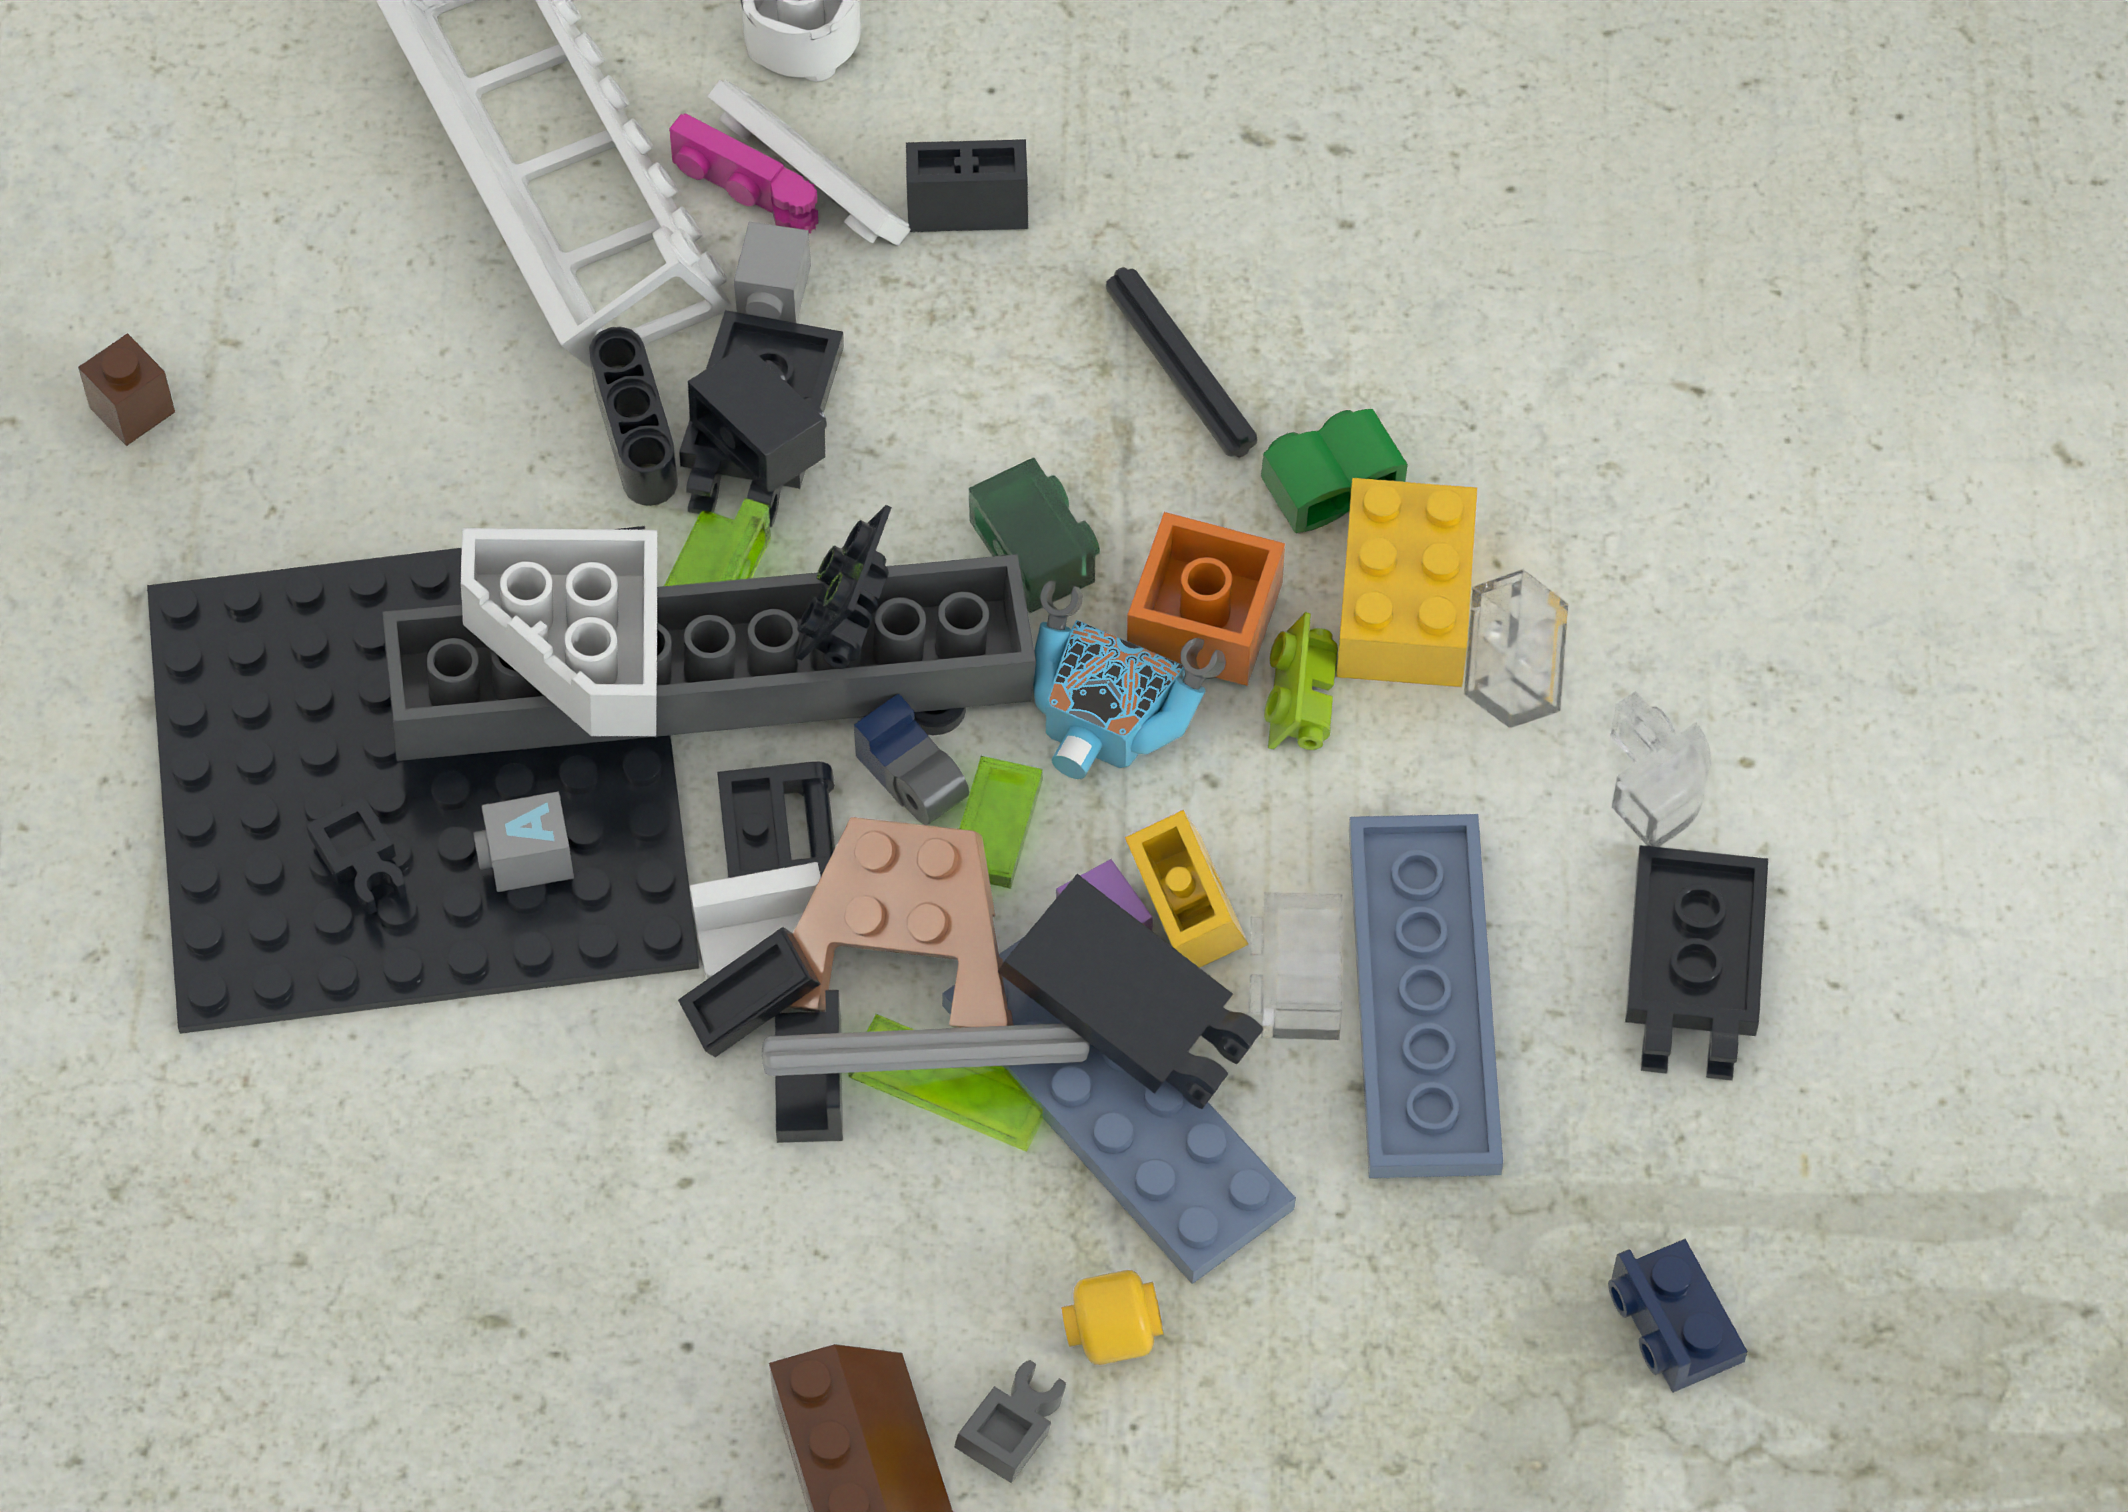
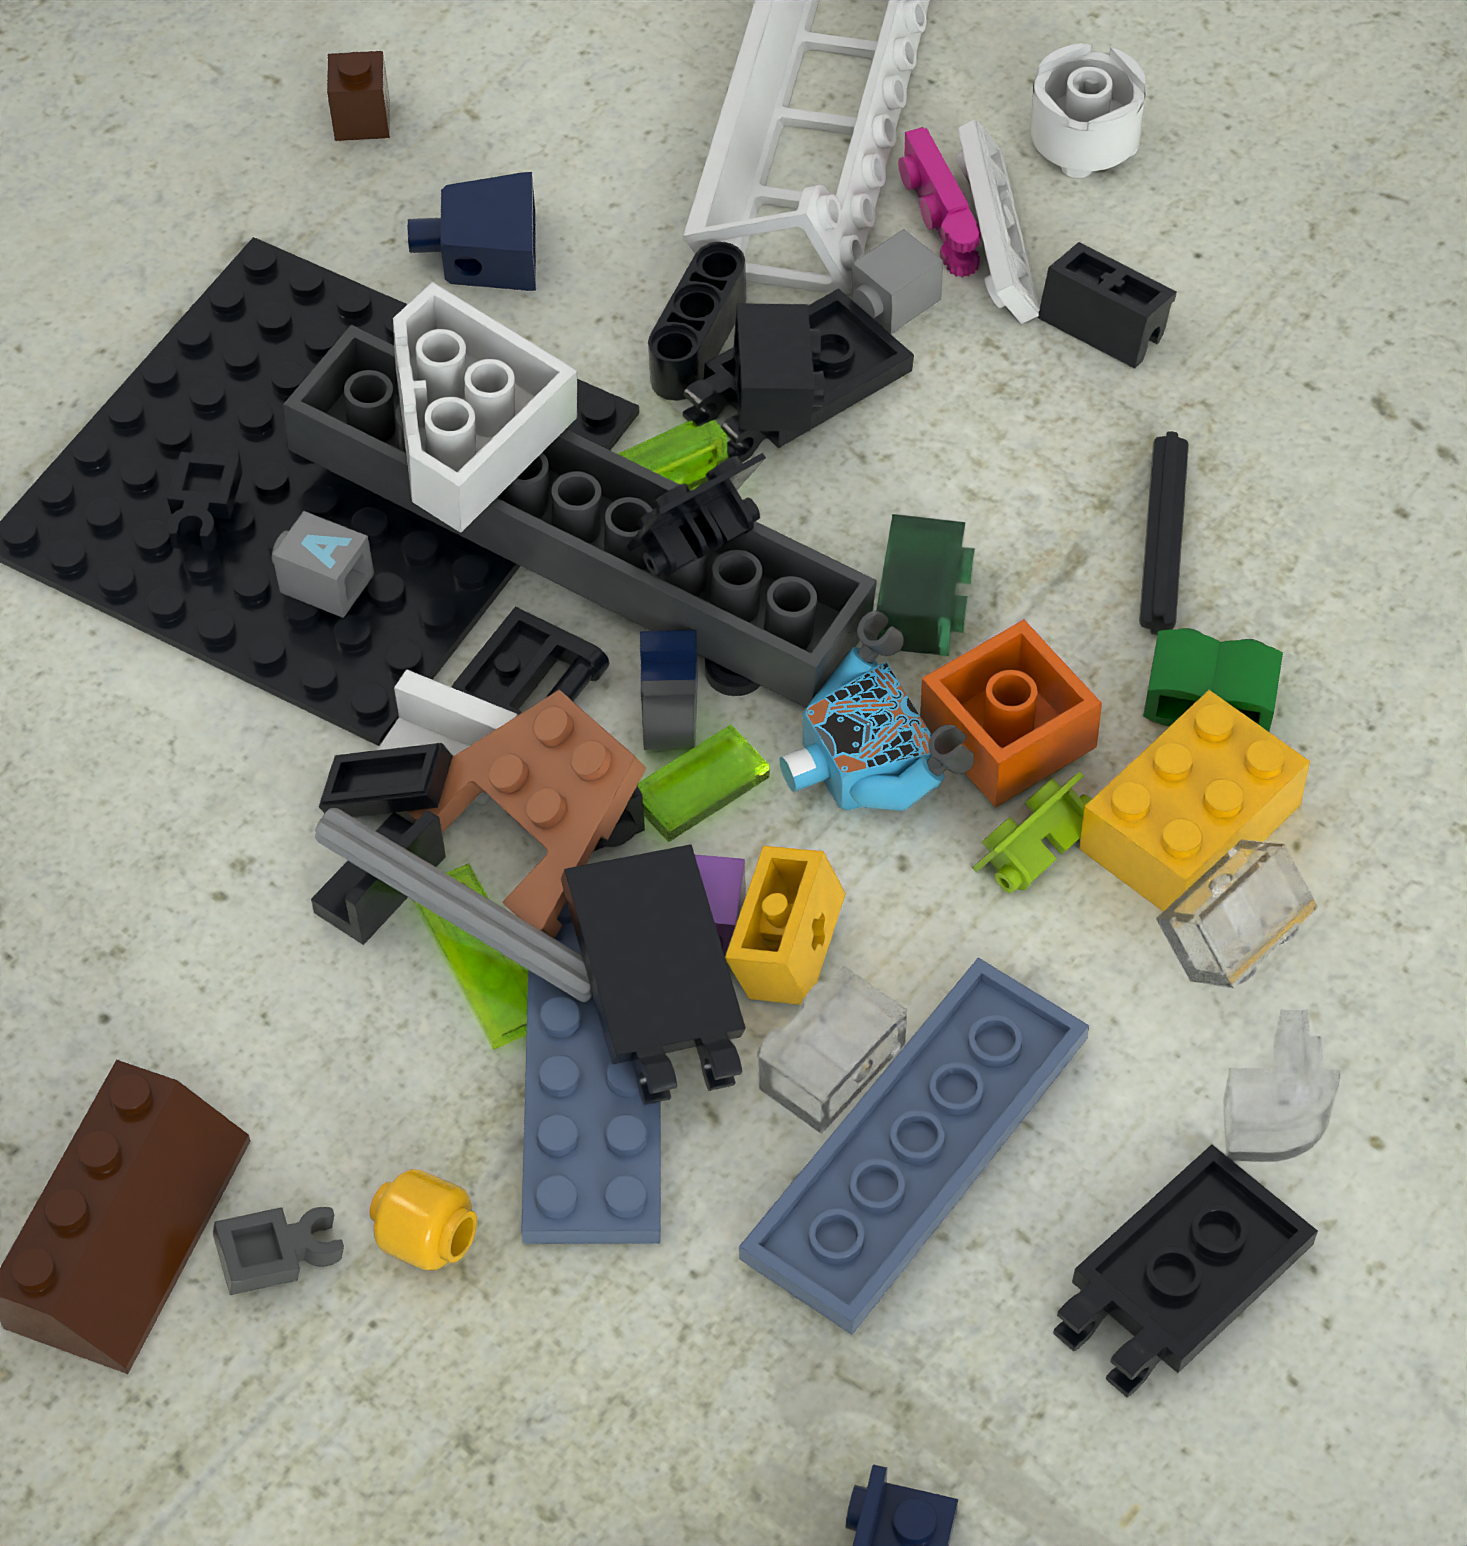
camera: 40 degrees right, 5 degrees down
none -> dark blue torso [407,172,536,291]

